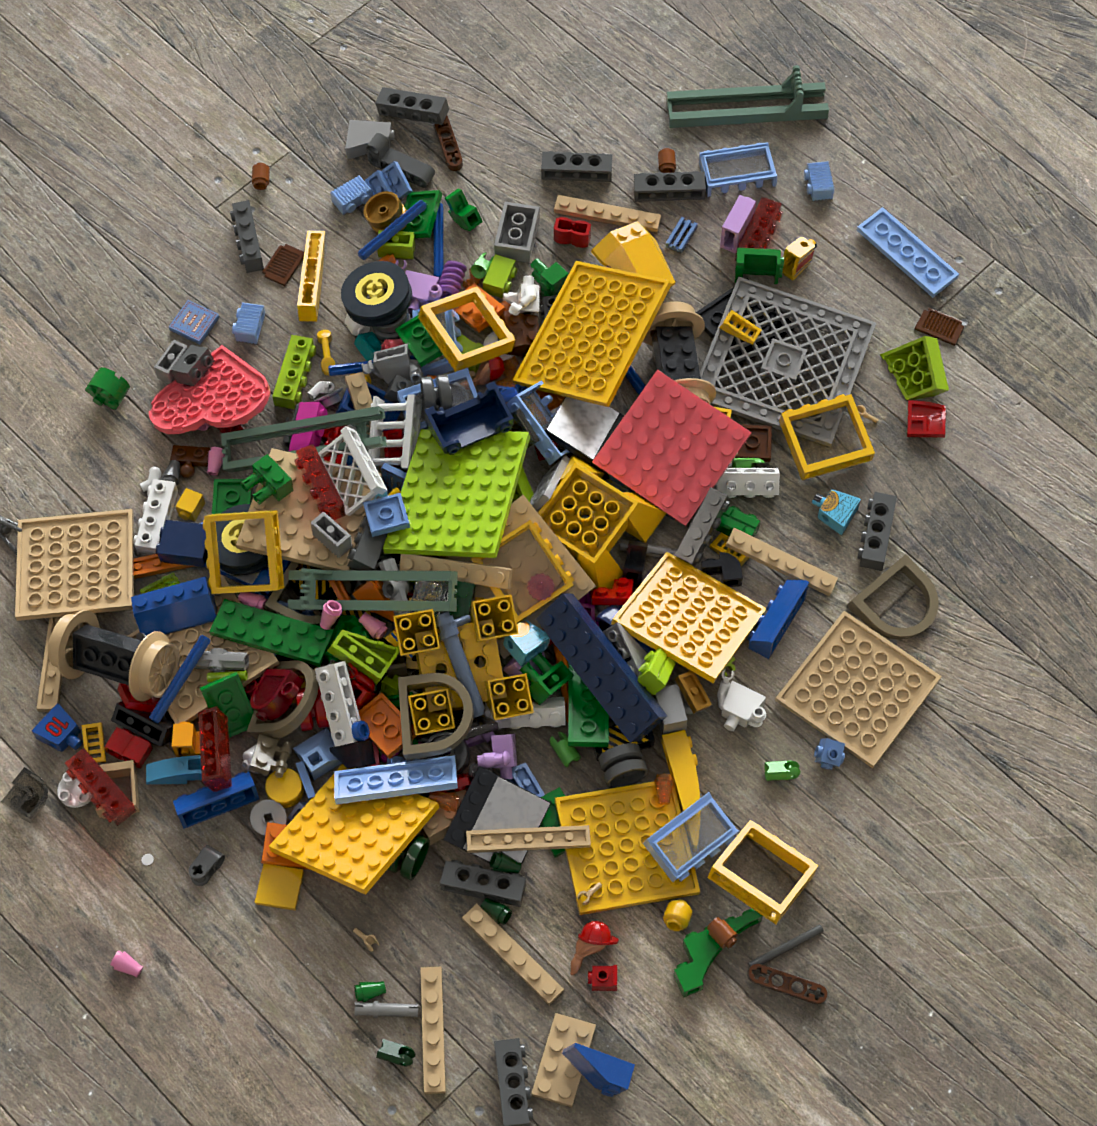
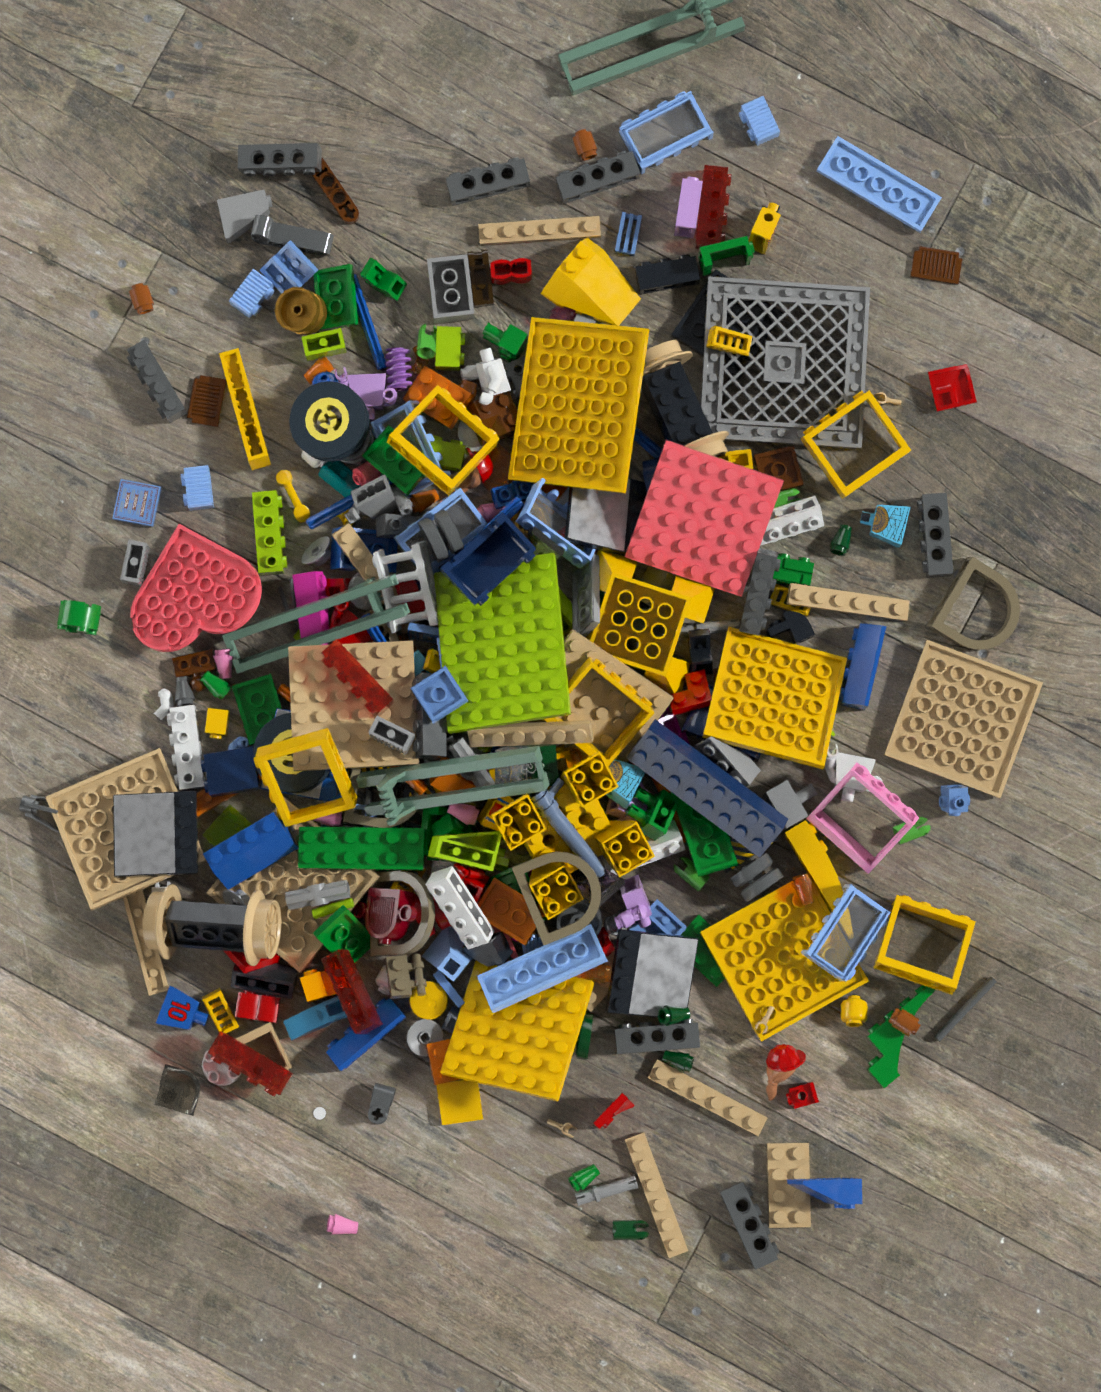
camera: 20 degrees left, 20 degrees up
blue axle [149,635,211,723] -> none
dark grey brick [171,345,214,386] -> none
green brick [240,454,294,505] -> none
white arm [307,381,335,399] -> none
white fence [316,426,388,516] -> none
bright pink cone [320,600,342,630] -> none
blue tile [352,721,370,742] -> none
blue axle [358,200,427,260] -> none
tan plate [466,825,591,853] -> none
clear pink piece [527,573,555,600] -> none
lime brick [637,648,676,695] -> none
pearl gold plate [675,671,712,714] -> none
reddish brown beam [747,964,827,1005] -> none
lime wedge [880,336,949,400] -> none
none -> flat silver plate [113,791,198,878]
none -> green cone [200,671,231,700]
none -> dark brown plate [467,250,494,307]
none -> red plate [593,1093,635,1129]
none -> black brick [635,254,700,295]
none -> bright pink window [806,763,919,874]
none -> dark green cone [829,524,852,556]

